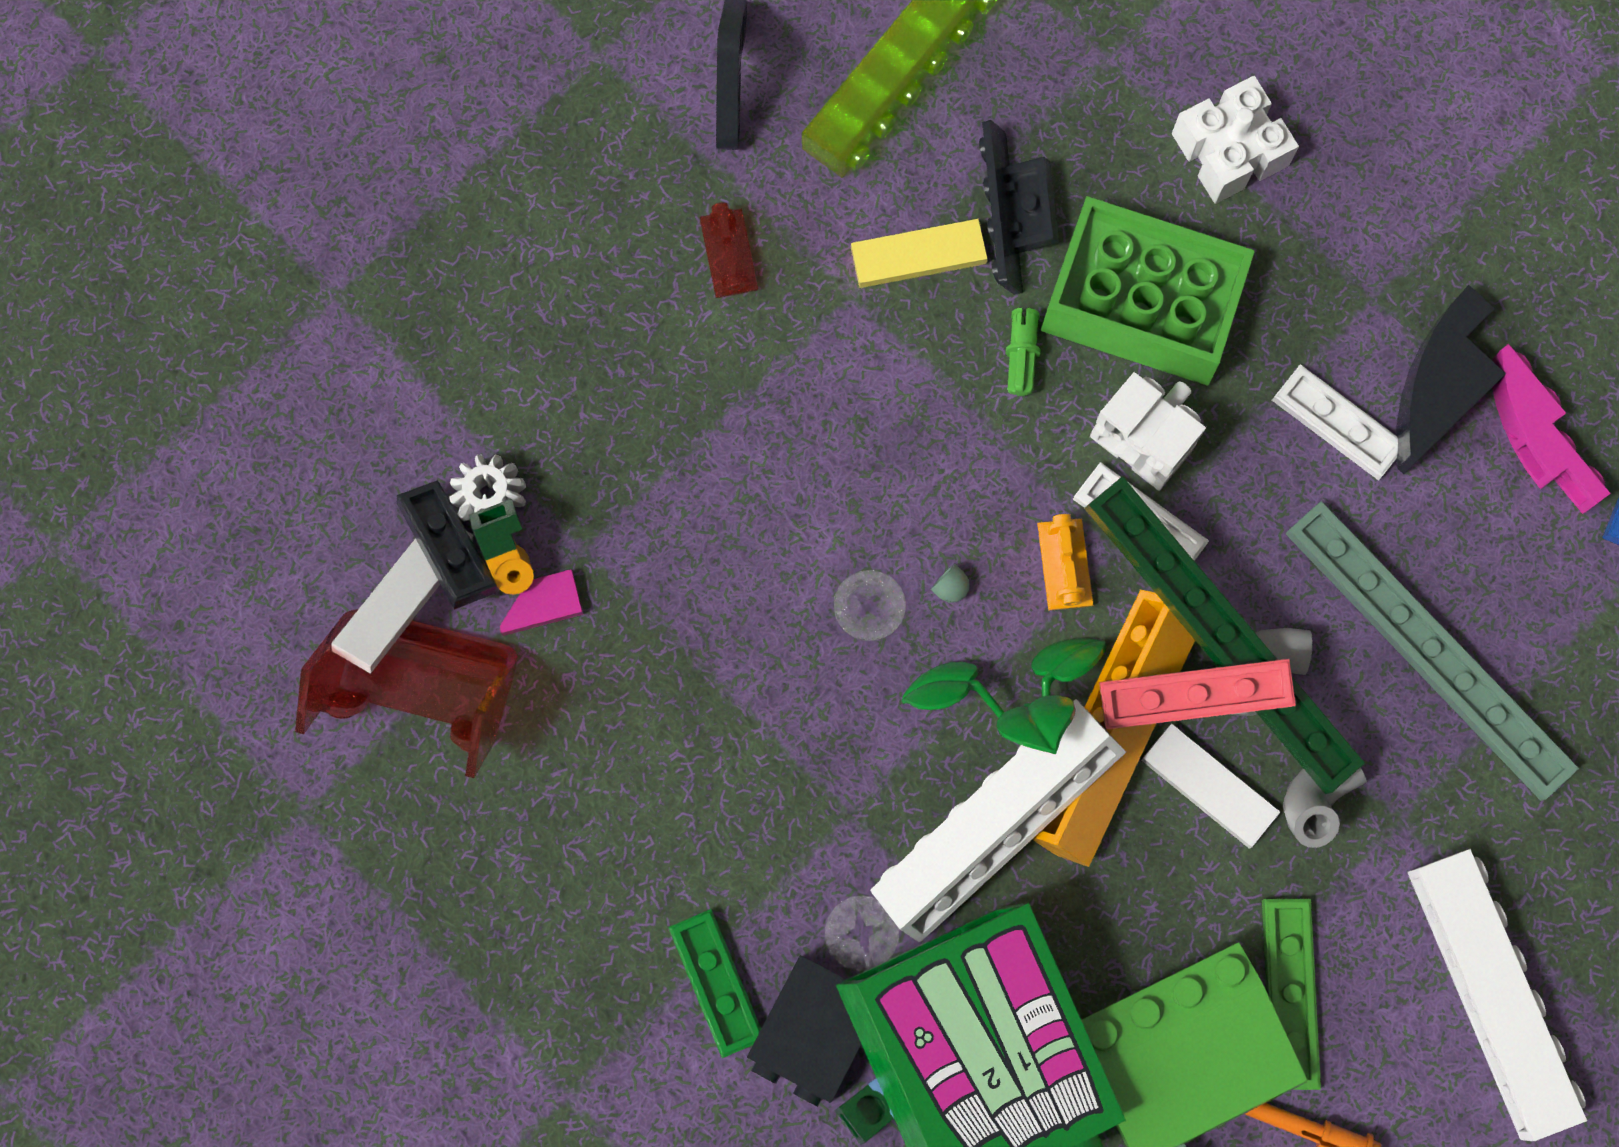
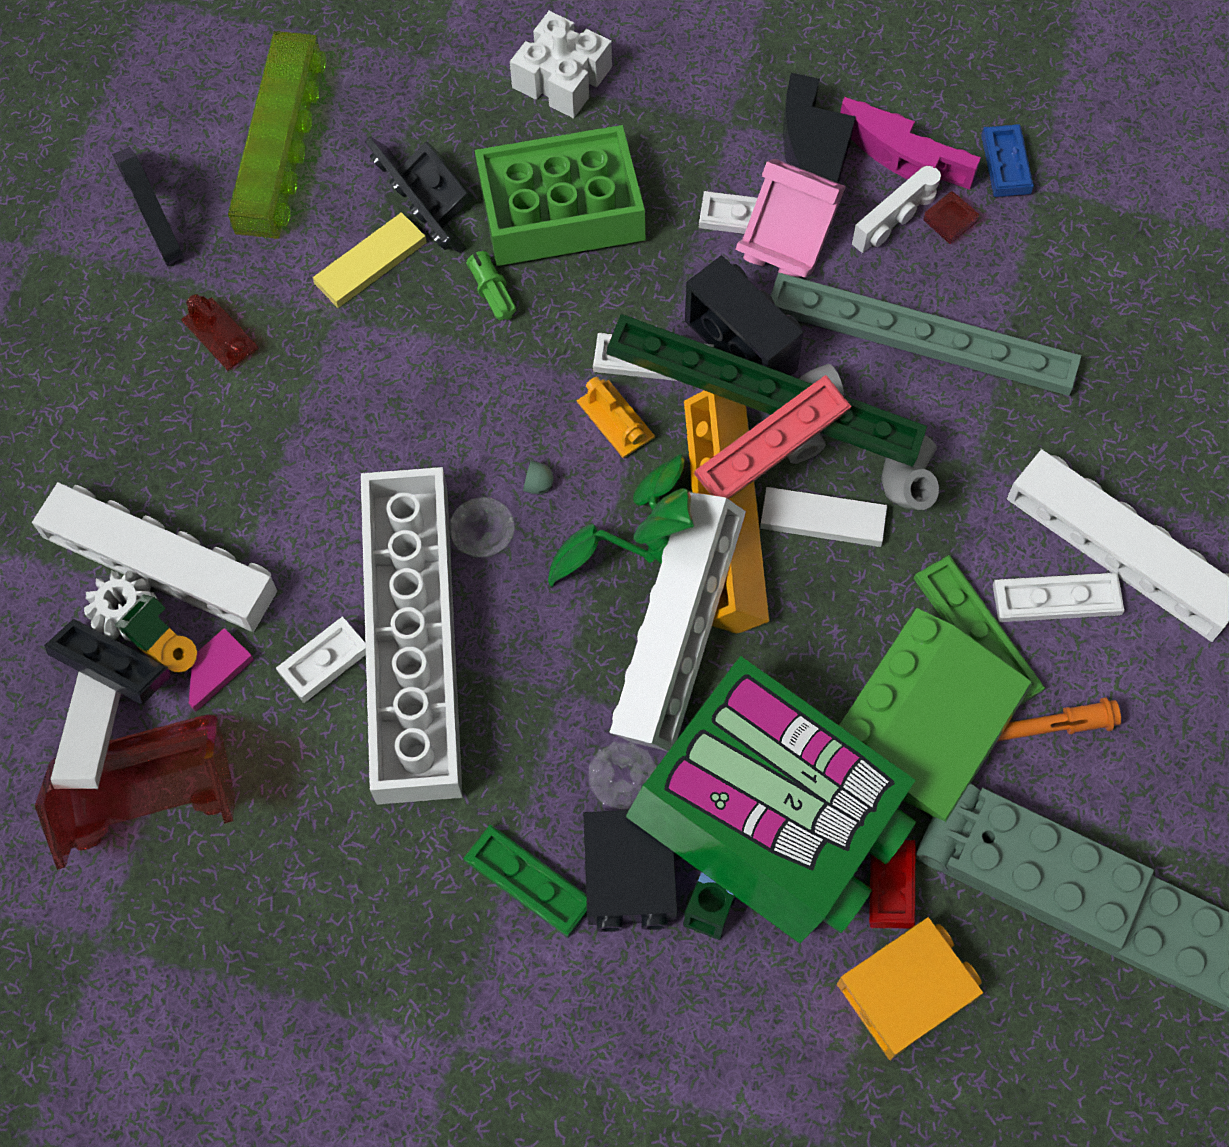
camera: 30 degrees left, 10 degrees down
white brick [1090,372,1206,491] -> none
none -> white brick [32,482,277,633]
none -> white plate [276,617,366,703]
none -> white brick [361,467,463,805]
none -> black brick [685,255,804,376]
none -> bright pink panel [736,159,846,278]
none -> white plate [852,166,941,253]
none -> clear red plate [923,191,979,244]
none -> white tile [993,573,1124,622]

